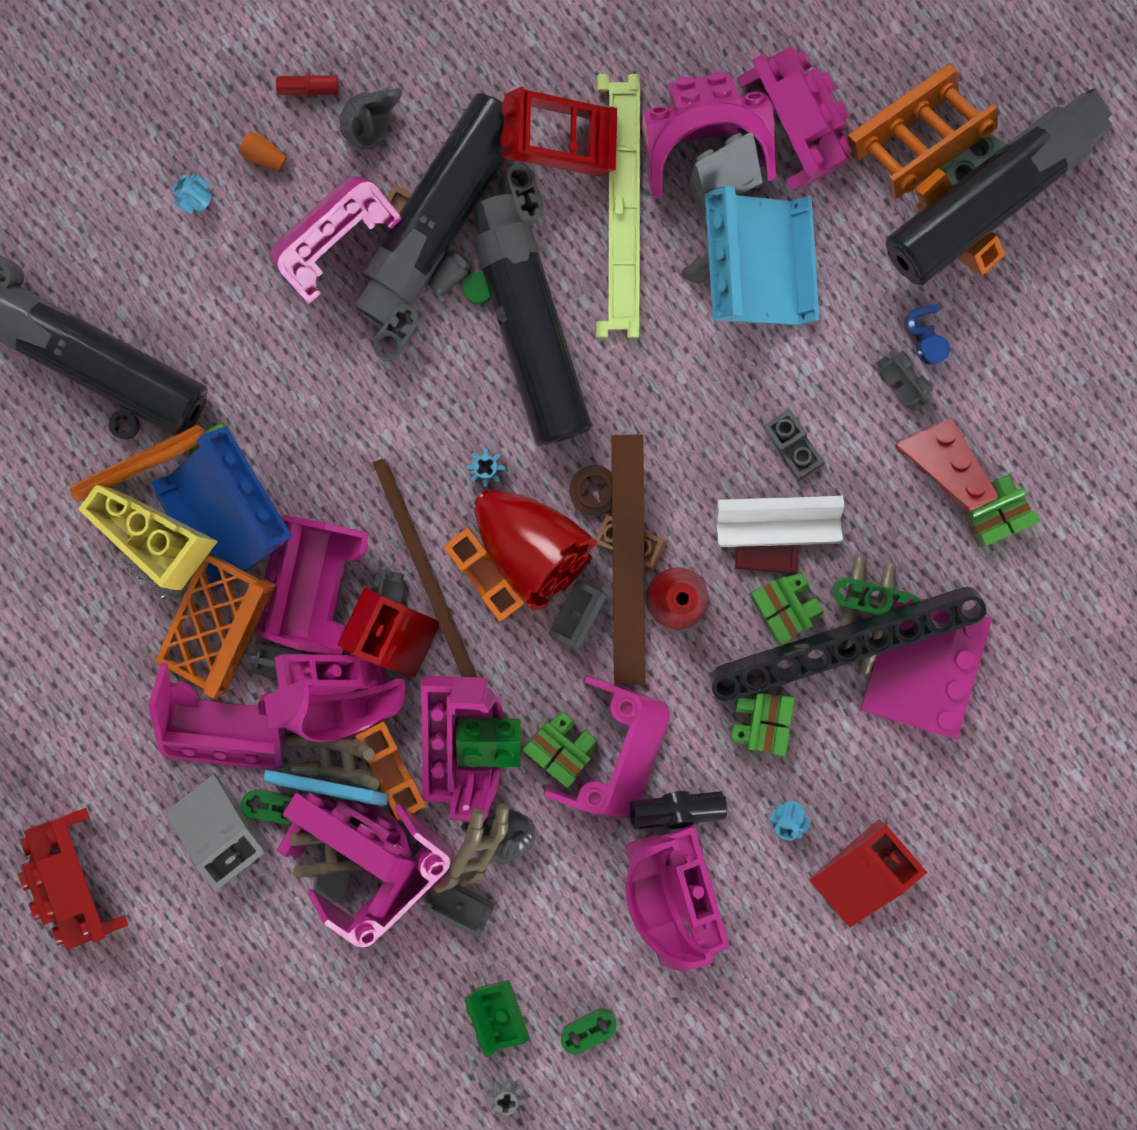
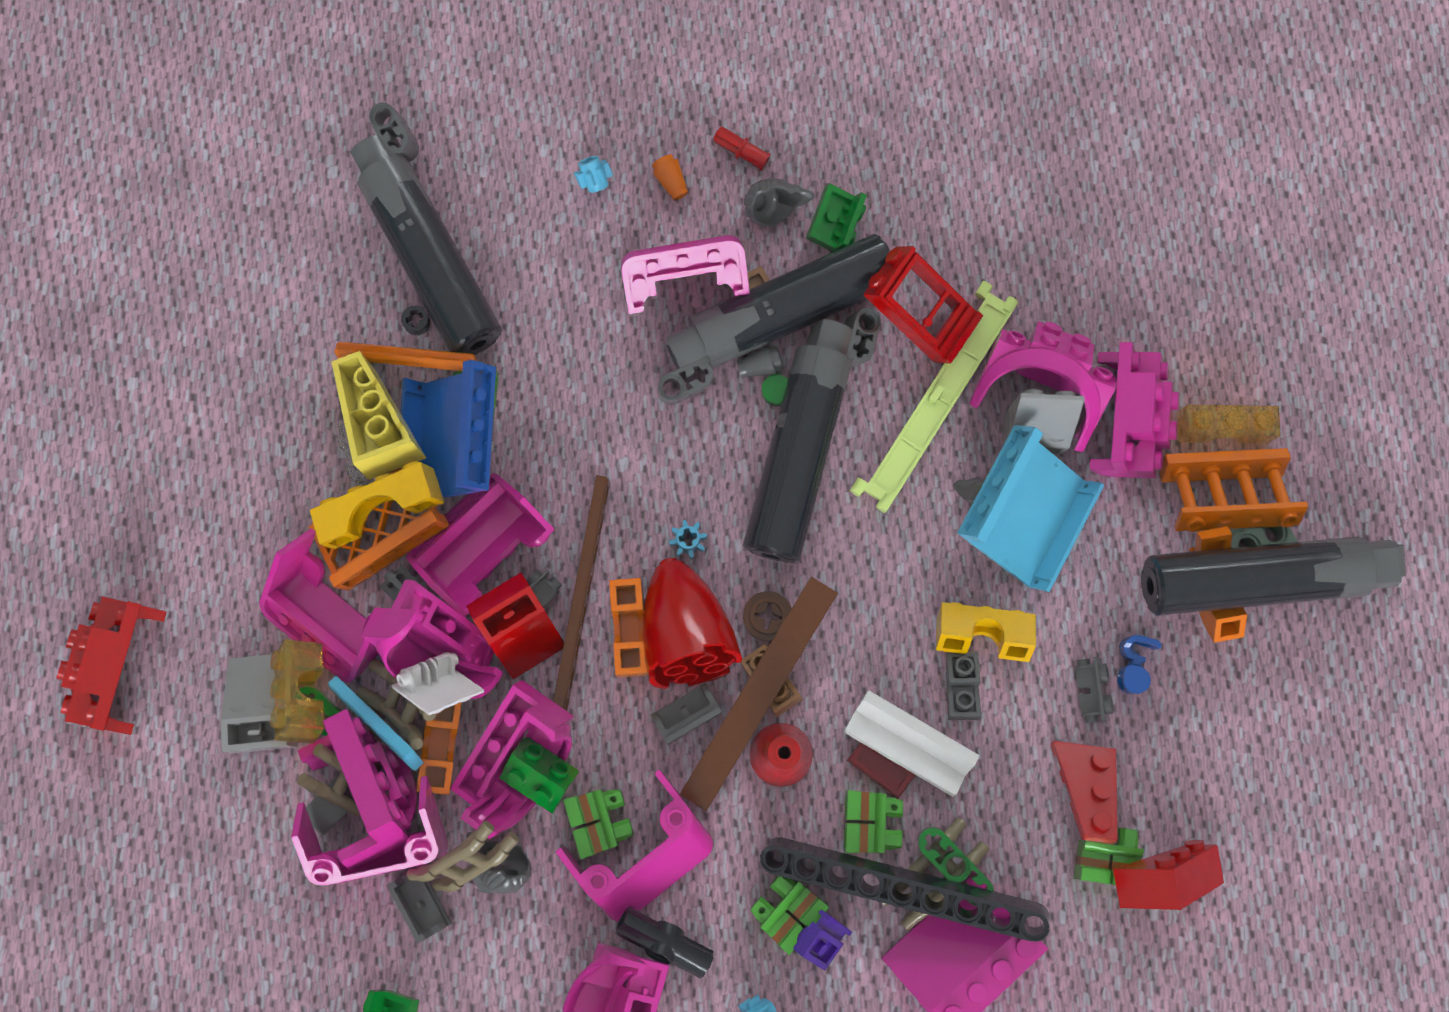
camera: 30 degrees right, 10 degrees down
none -> clear yellow arch [270,639,324,744]
none -> yellow arch [310,461,444,549]
none -> white hinge [392,652,484,715]
none -> dark purple plate [793,909,852,971]
none -> green bracket [805,183,867,252]
none -> yellow arch [936,602,1036,662]
none -> red wedge [1113,840,1224,910]
none -> clear yellow arch [1176,404,1281,444]

